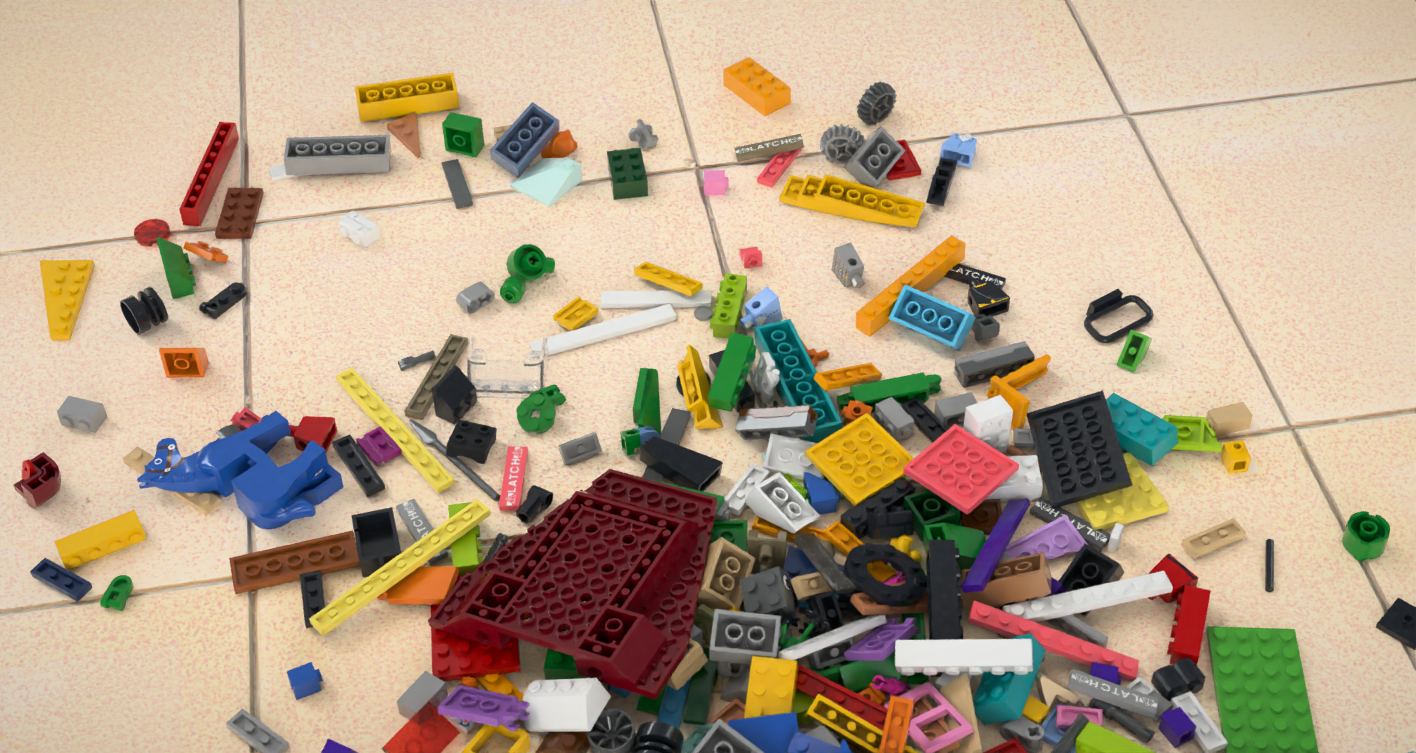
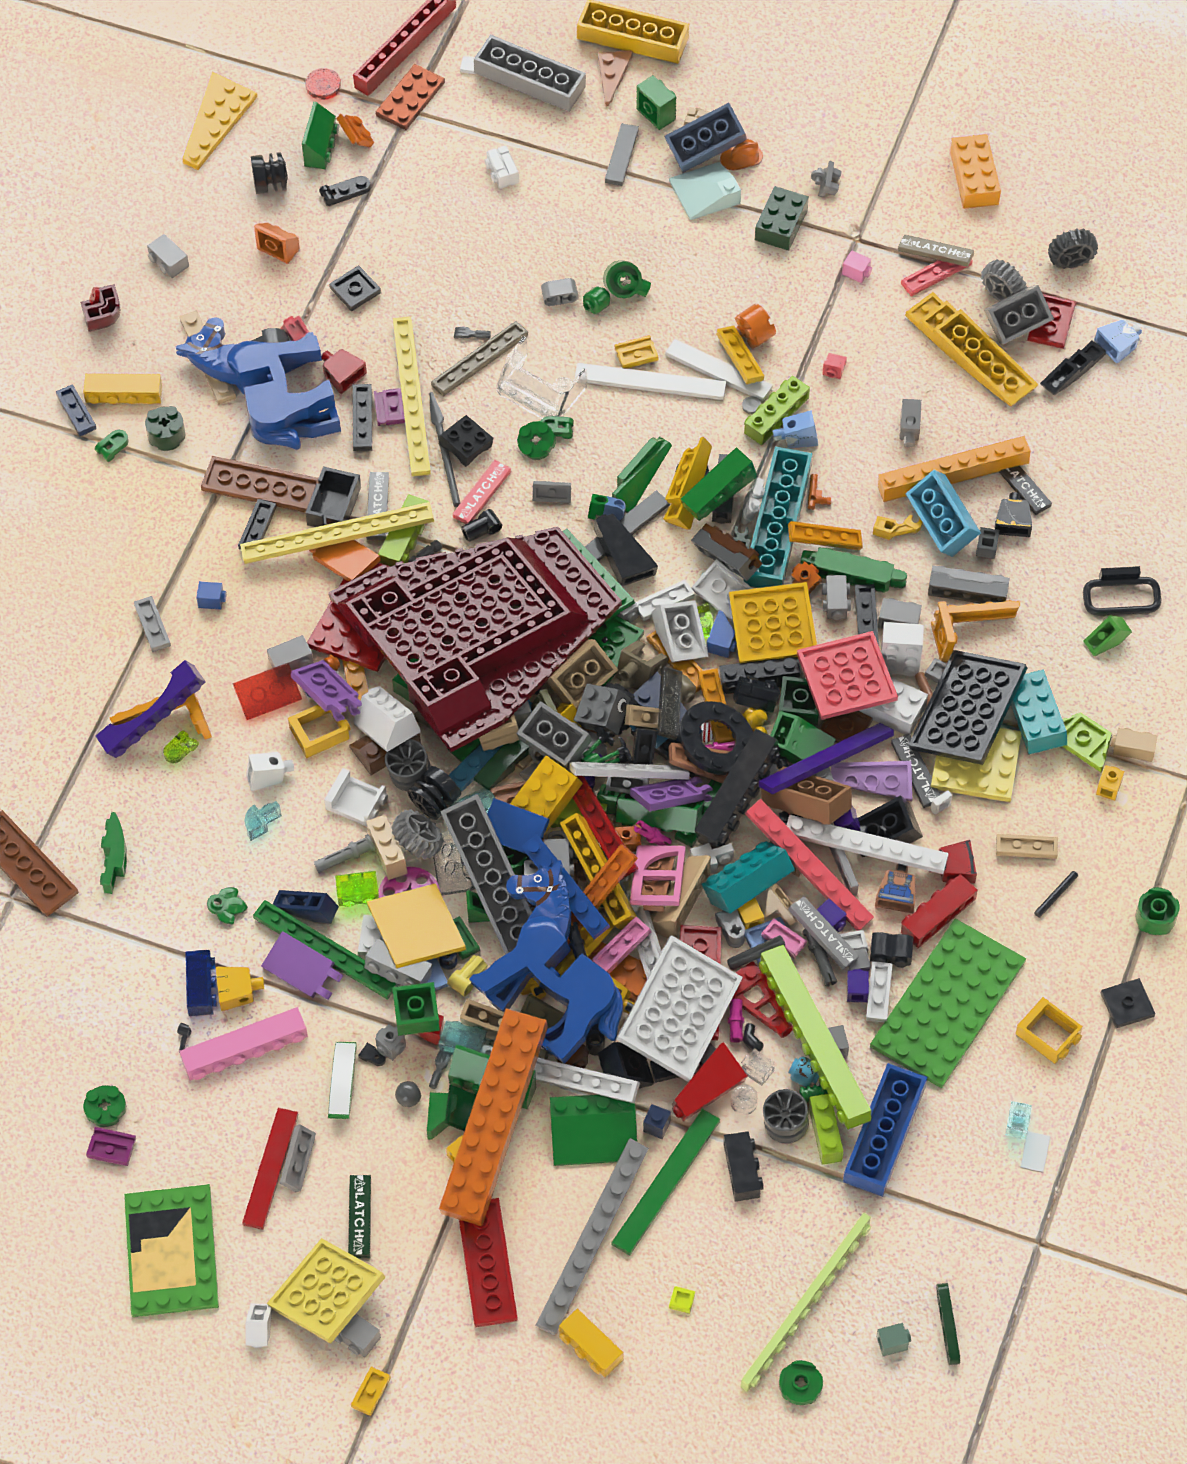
camera: 30 degrees right, 15 degrees up
black slope [432,365,477,425] -> none
white brick [895,639,1033,675] -> none
none -> brick [145,406,186,451]
none -> plate [329,265,381,312]
none -> orange brick [735,303,776,349]
none -> yellow piece [873,515,923,540]
none -> torso [875,863,915,914]
none -> yellow window [1015,997,1083,1064]

